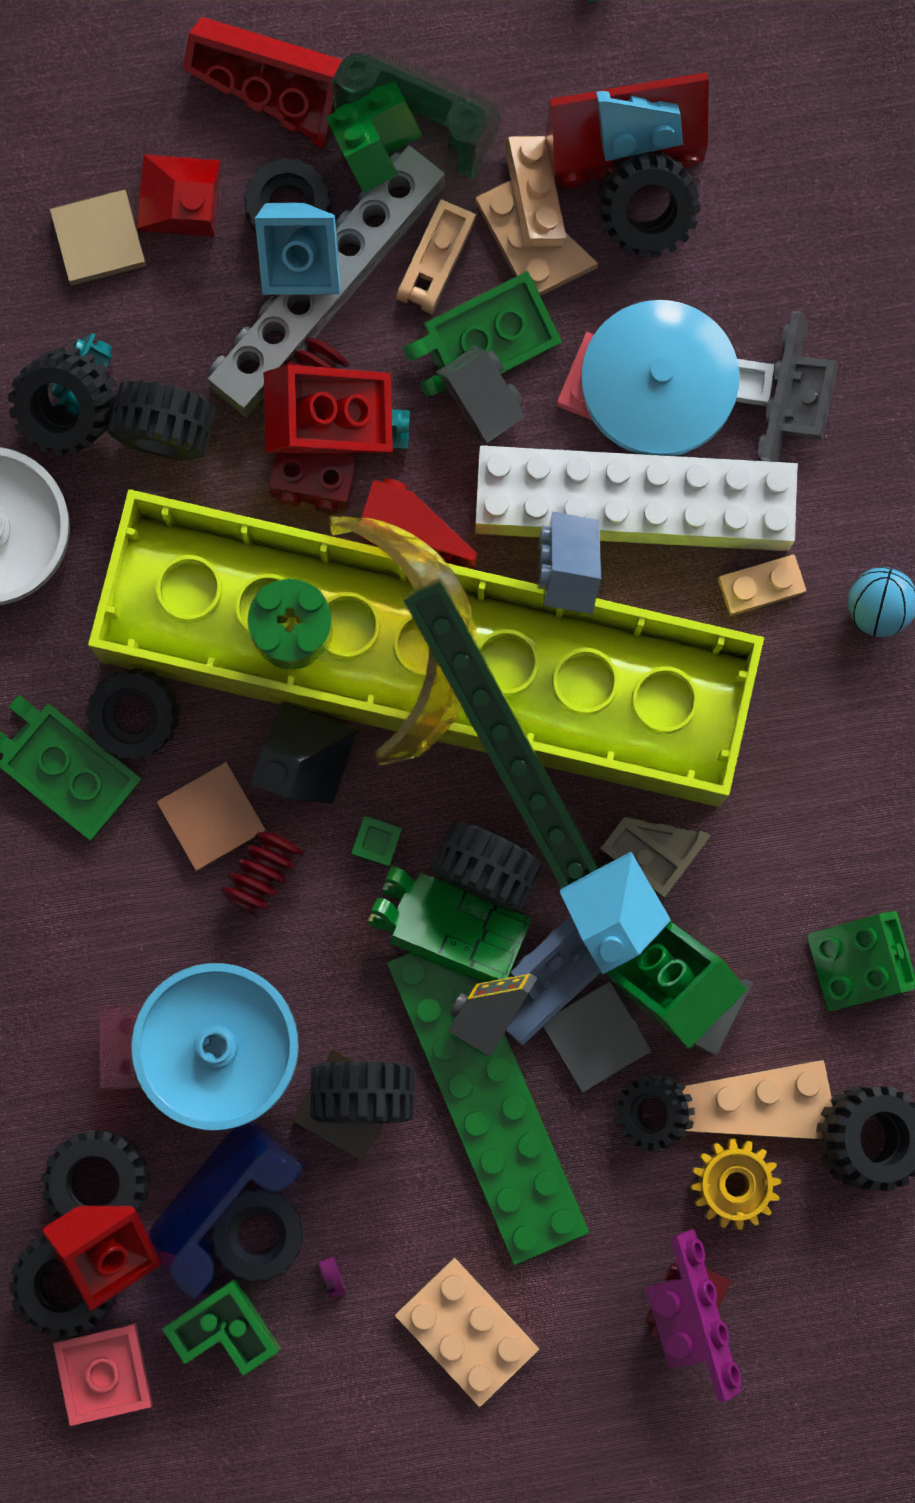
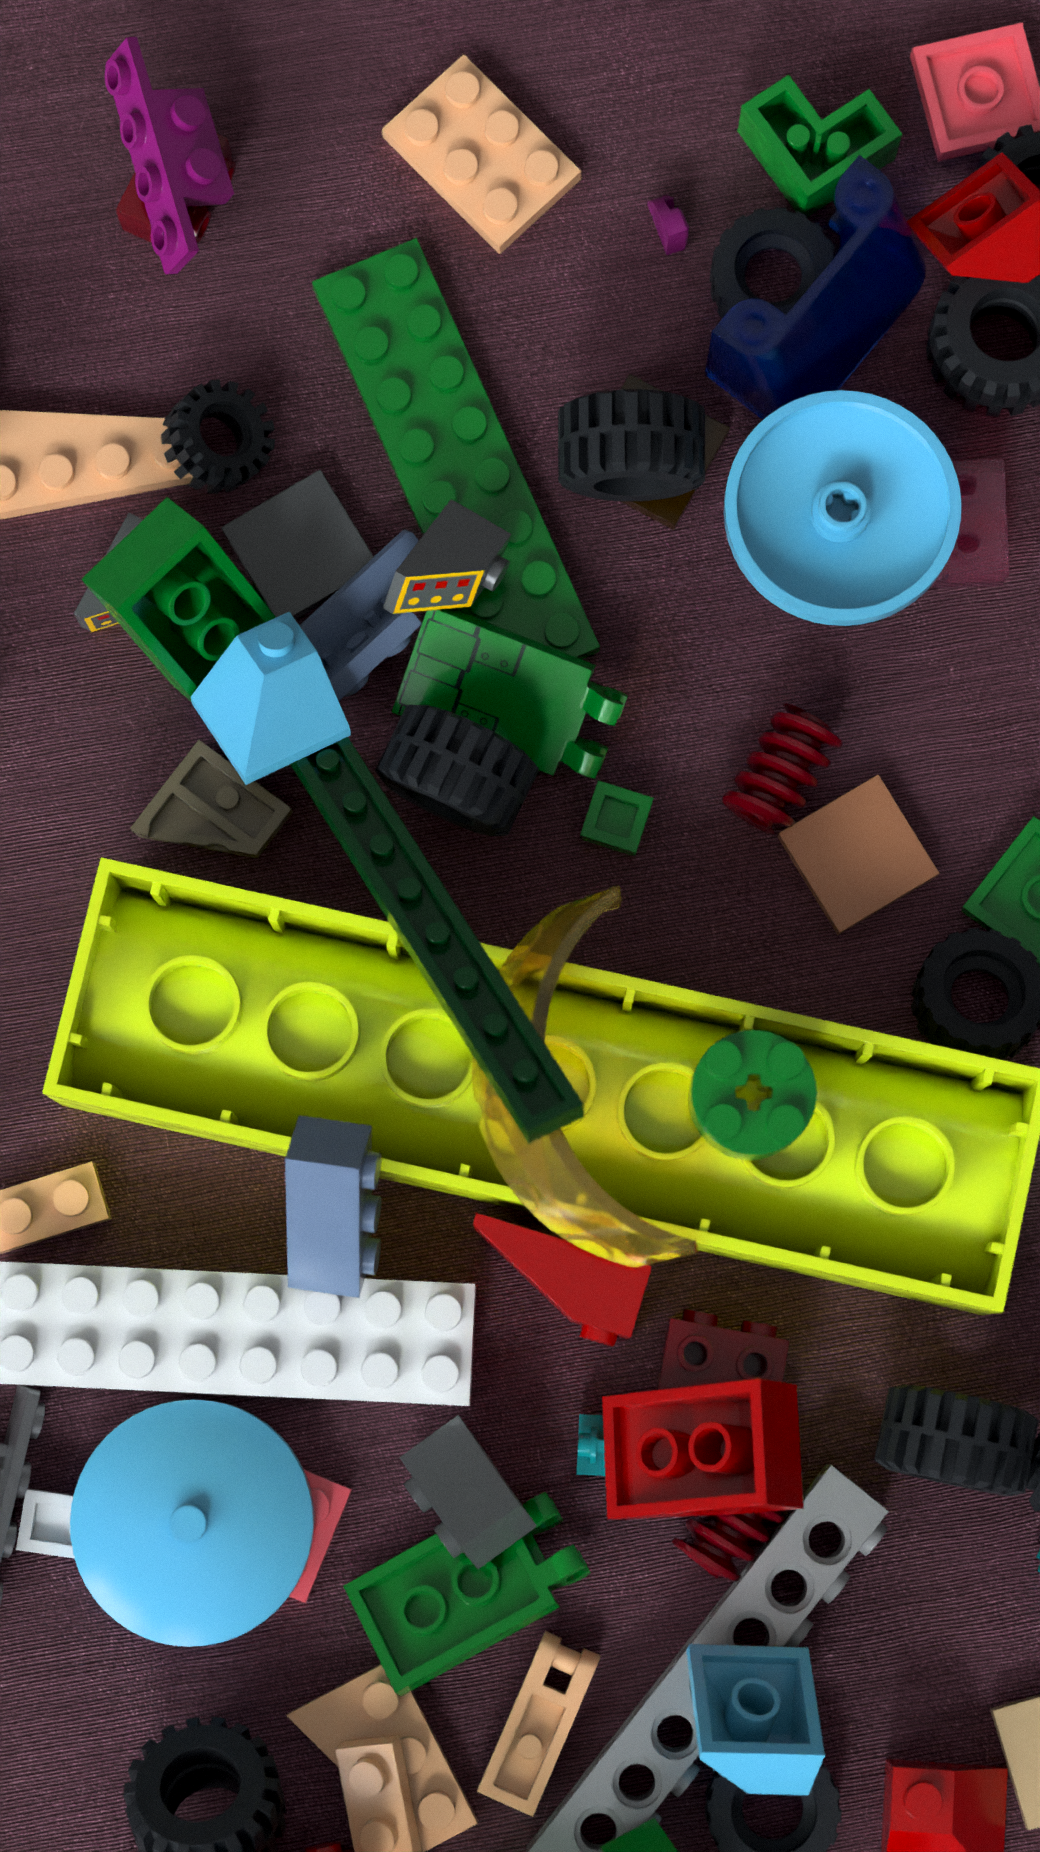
camera: 175 degrees left, 0 degrees up
black slope [250,702,359,804] -> none
yellow gear [690,1139,781,1230] -> none

